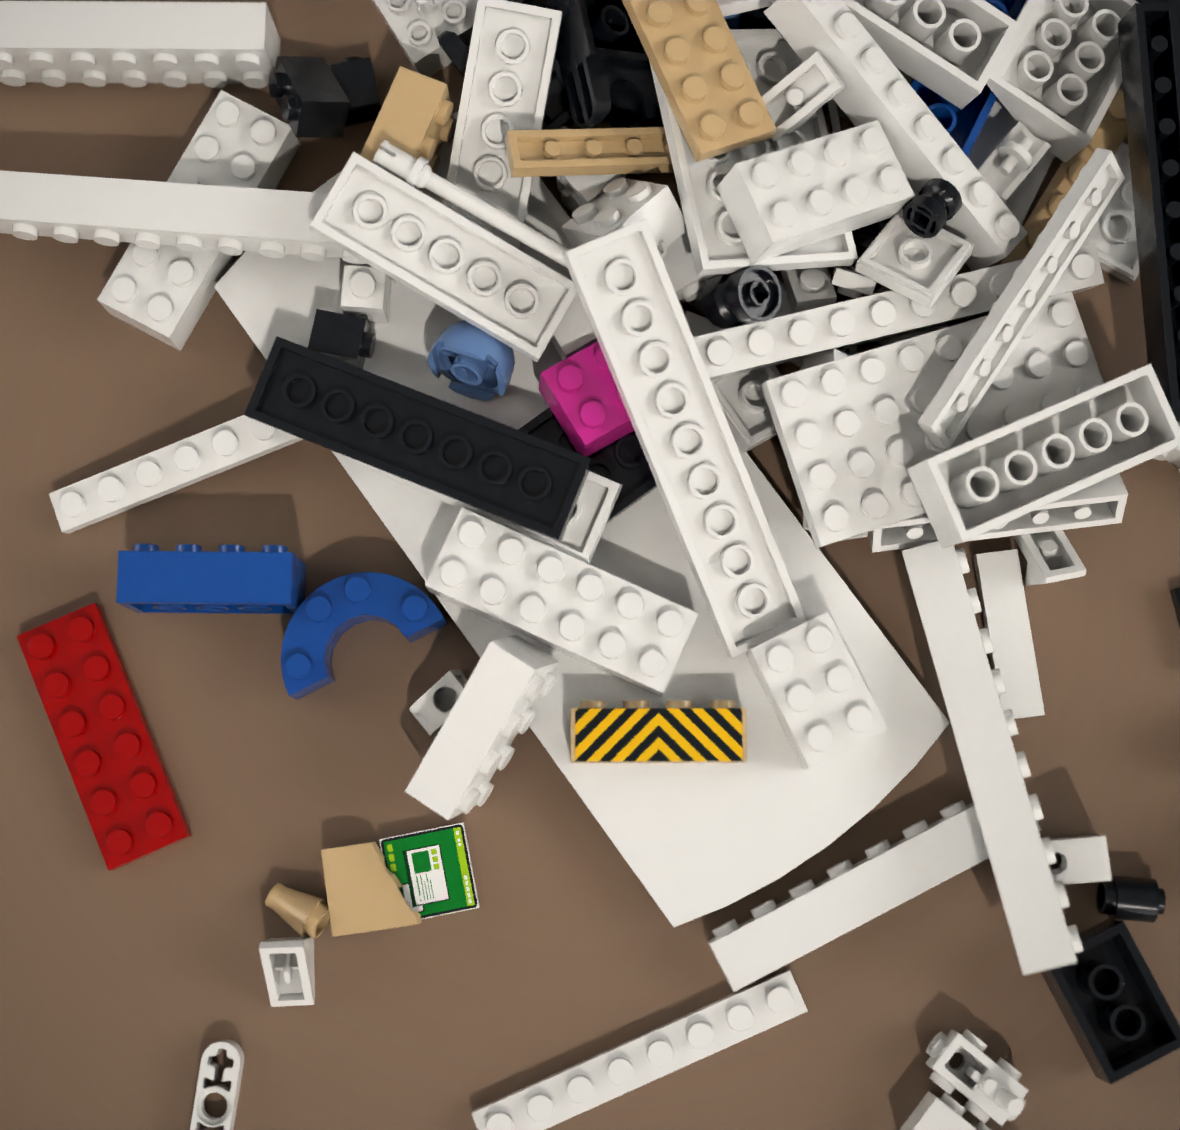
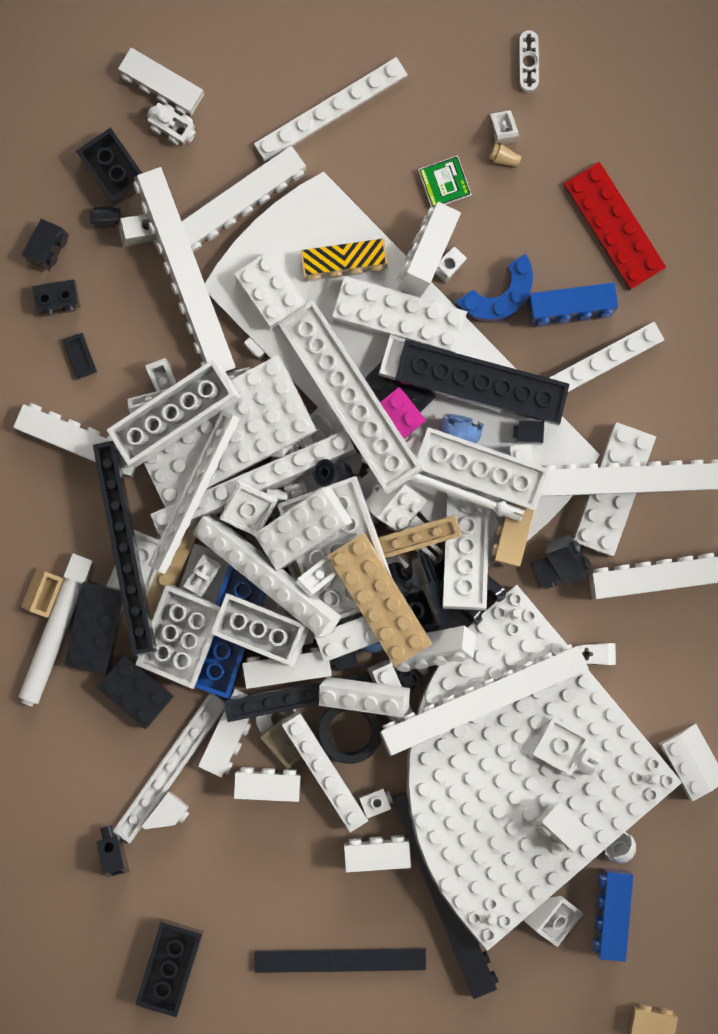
camera: 170 degrees right, 5 degrees up
tan slope [321,842,422,937] -> none
black wheel [903,178,962,238] -> none
white tile [973,549,1045,719] -> none
none -> white tile [244,337,265,360]

